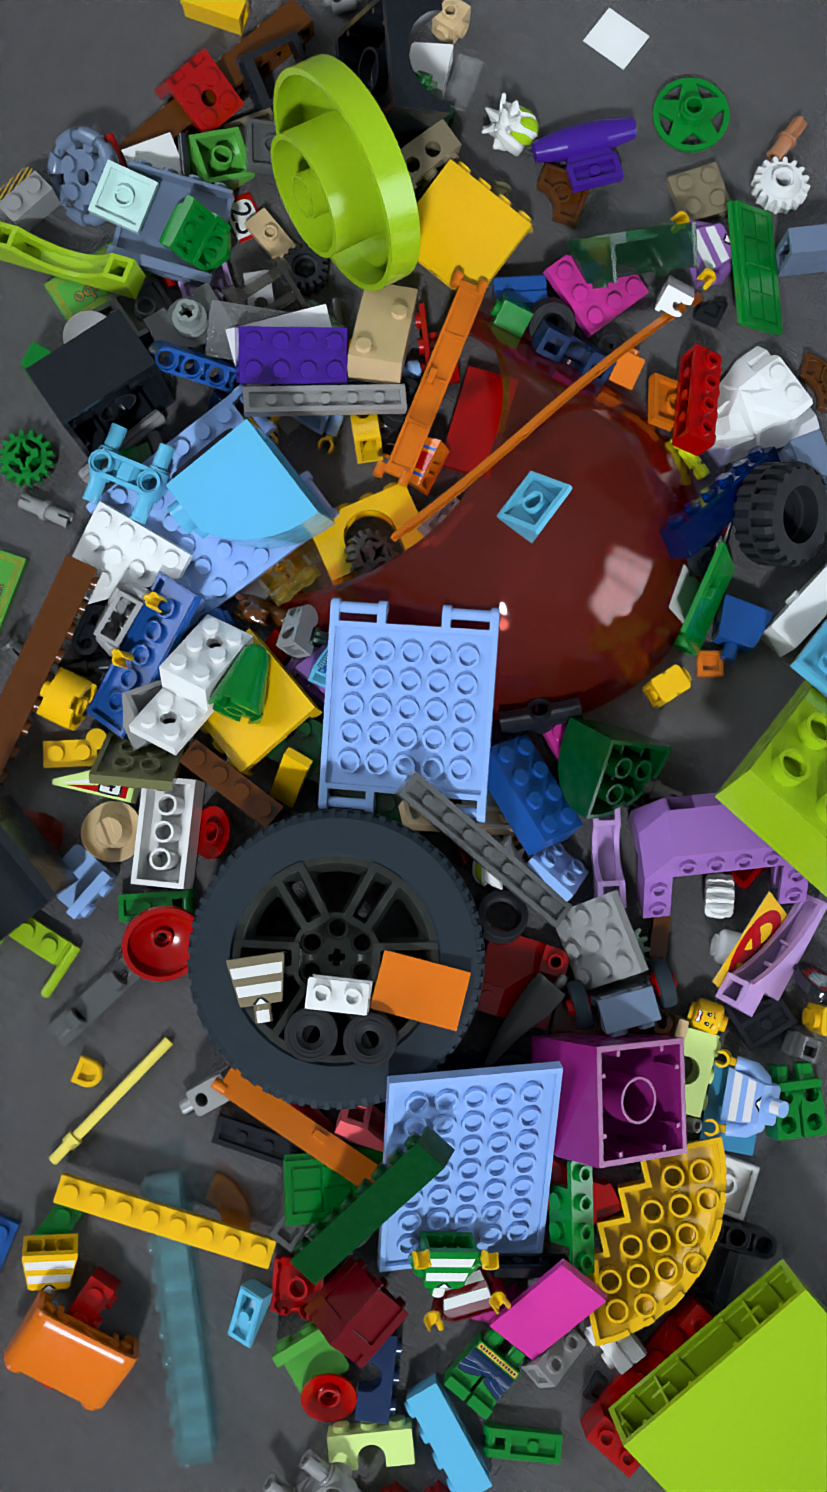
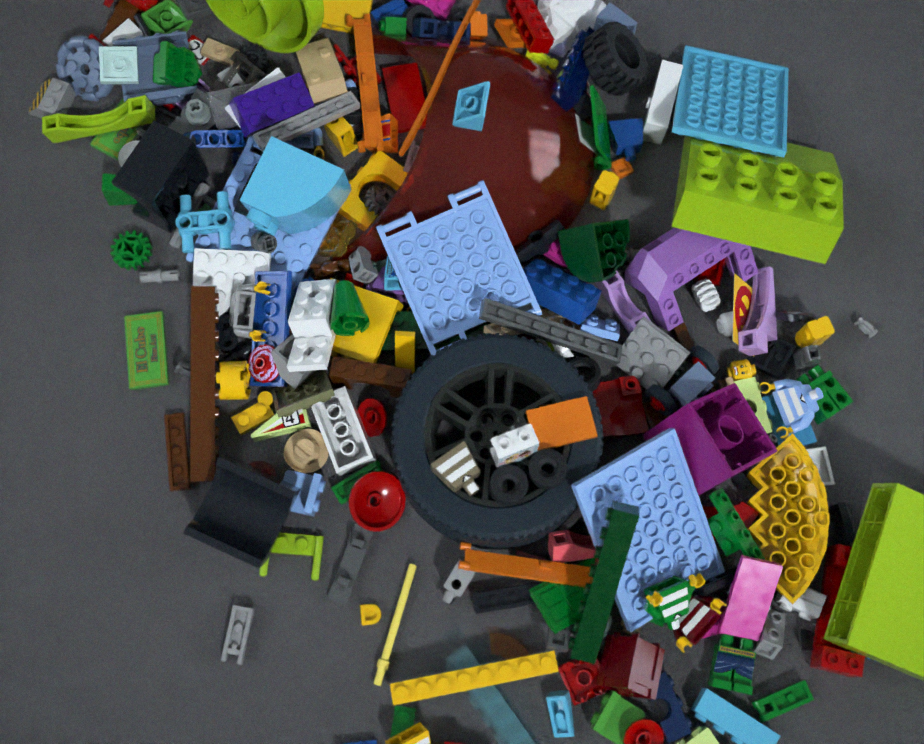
camera: 30 degrees left, 10 degrees down
dark grey piece [482,972,570,1068] -> none
black beam [715,1216,778,1259] -> none
none -> dish [248,344,279,383]
none -> dark grey wheel [251,232,277,254]

